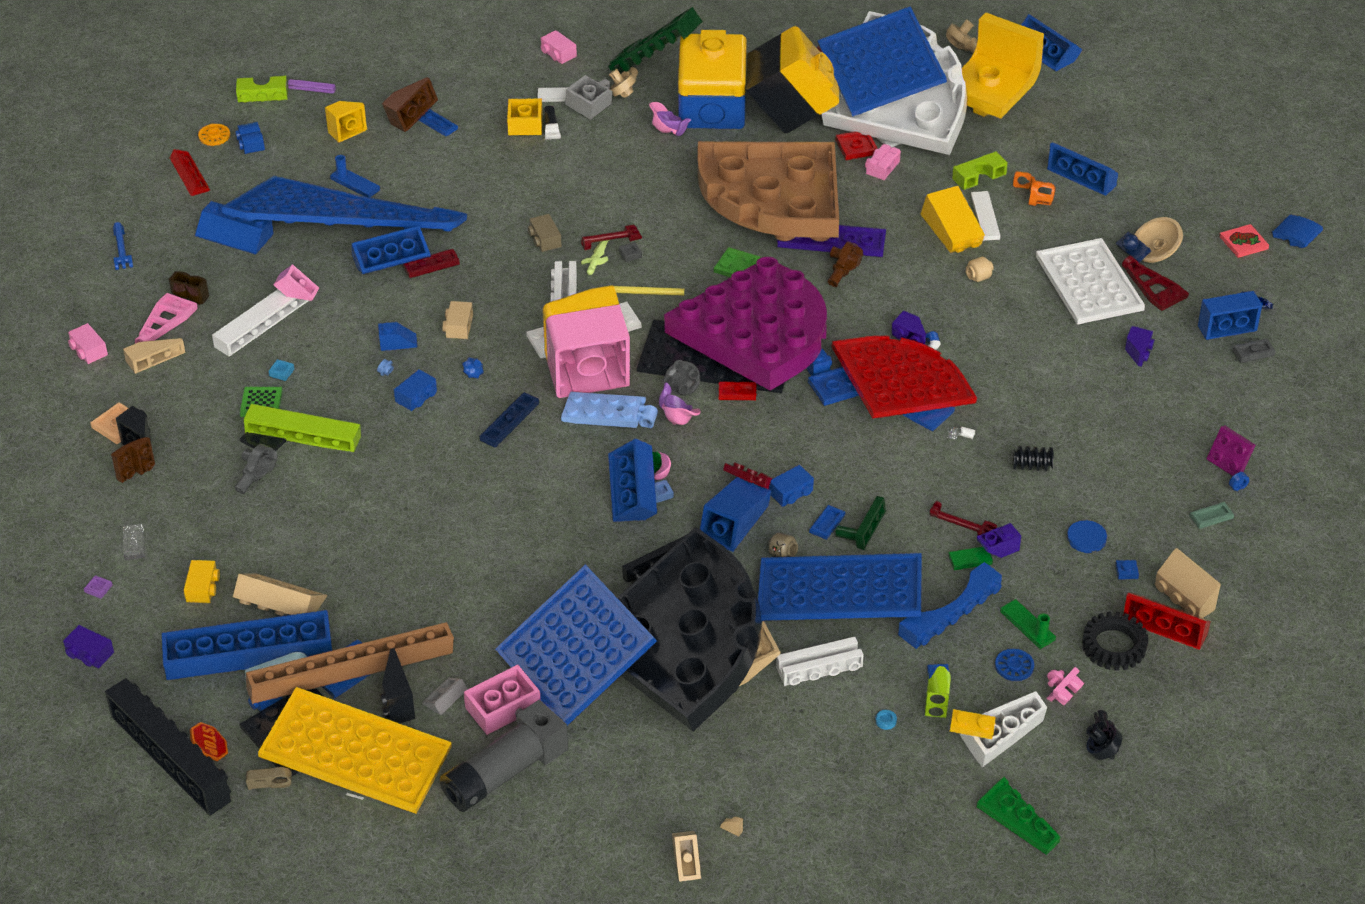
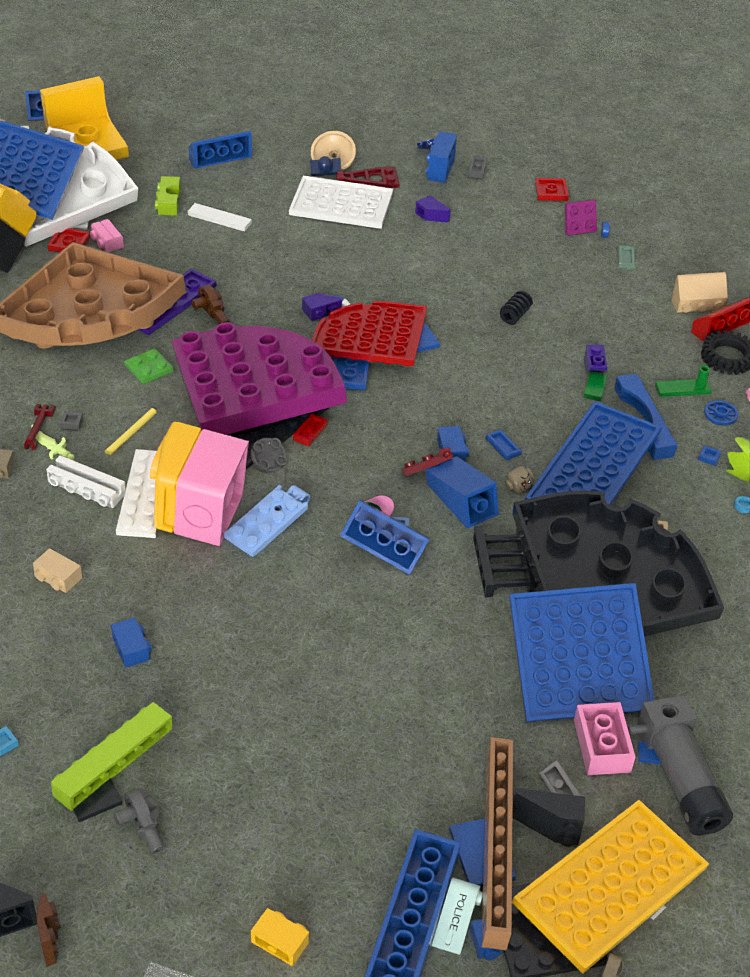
camera: 65 degrees left, 0 degrees up
tan slope [233,573,327,616] -> none
bright green tile [240,387,283,417] -> none
medium blue plate [377,359,394,376] -> none
blue slope [378,322,417,351] -> none
blue piece [462,357,484,379] -> none
dark blue plate [479,392,539,448] -> none
hair [659,382,701,425] -> none
white brick [776,637,864,686] -> none
dark green piece [835,496,886,550] -> none
yellow slope [921,186,985,253] -> none
dark red hinge [930,501,997,536] -> none
arm [947,427,975,440] -> none
tan head [966,257,993,282] -> none
orange piece [1013,171,1056,206] -> none
blue tile [1067,520,1107,553] -> none
blue plate [1115,560,1139,579] -> none
coral tile [1220,224,1269,258] -> none
blue slope [1272,215,1323,248] -> none
none -> red plate [535,178,569,201]

